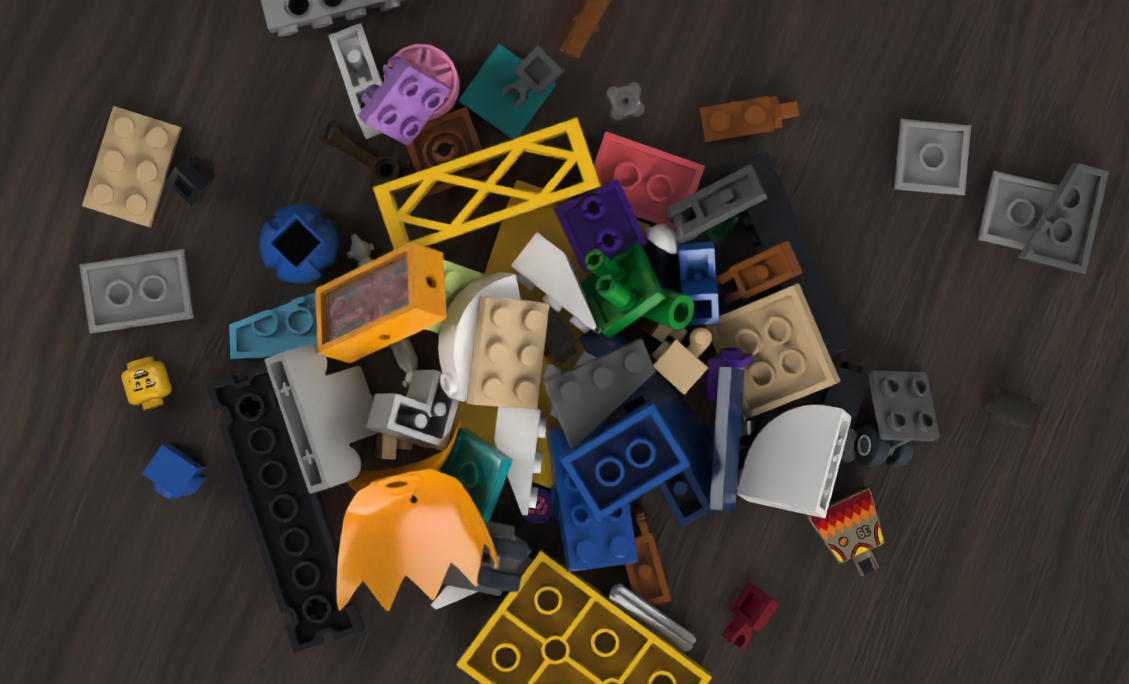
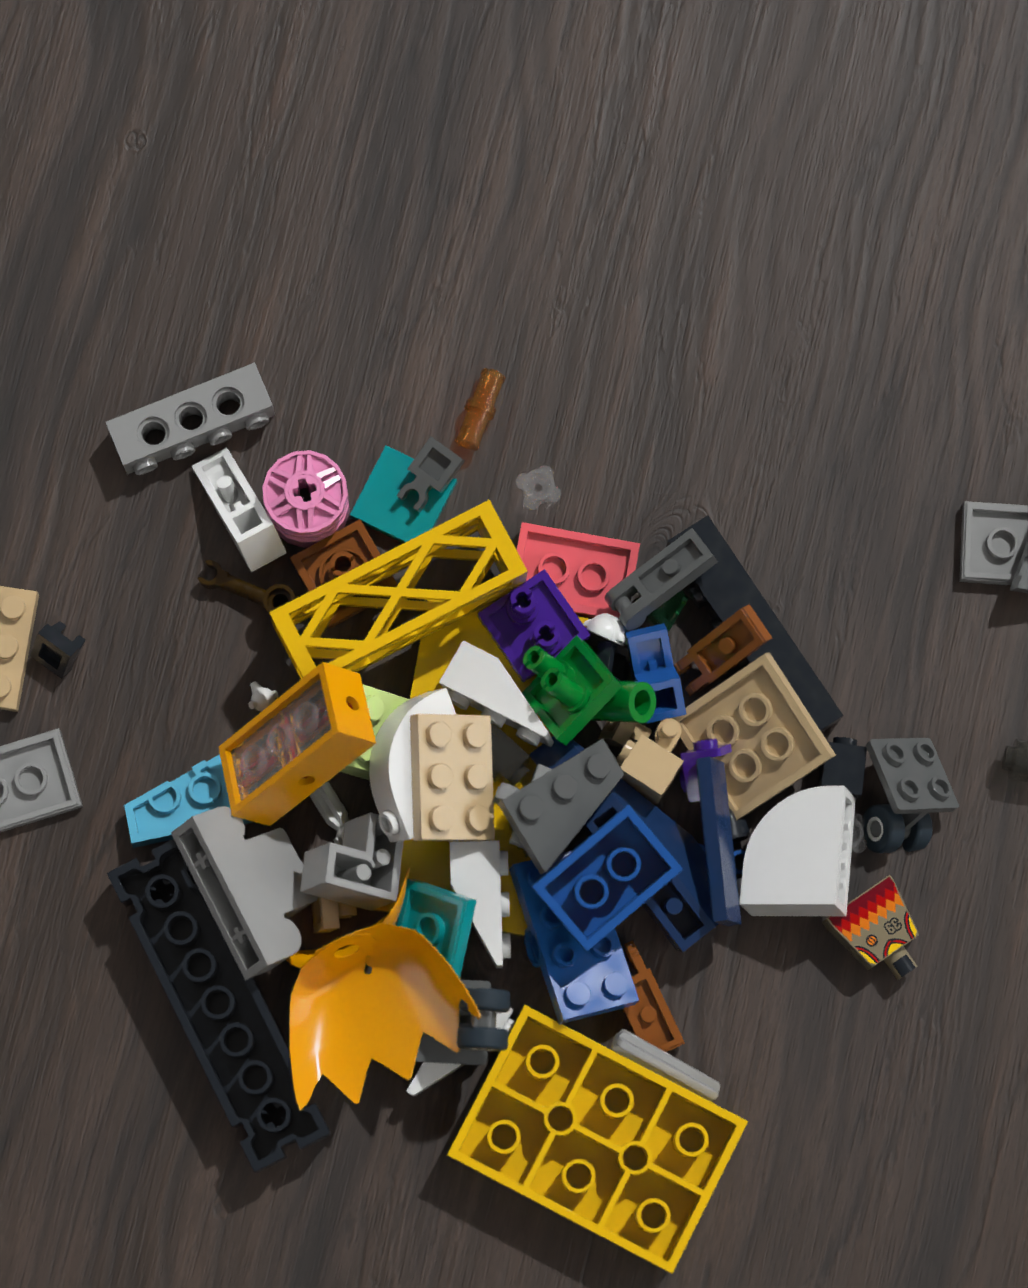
camera: 15 degrees left, 10 degrees down
yellow head [121,356,172,411] -> none
blue brick [142,442,206,499] -> none
blue piece [259,204,340,284] -> none
medium lavender plate [358,56,451,146] -> none
tile [523,488,553,523] -> none
dark orange hinge [699,96,799,143] -> none
dark red plate [722,583,779,650] -> none
light grey tile [894,119,971,196] -> none

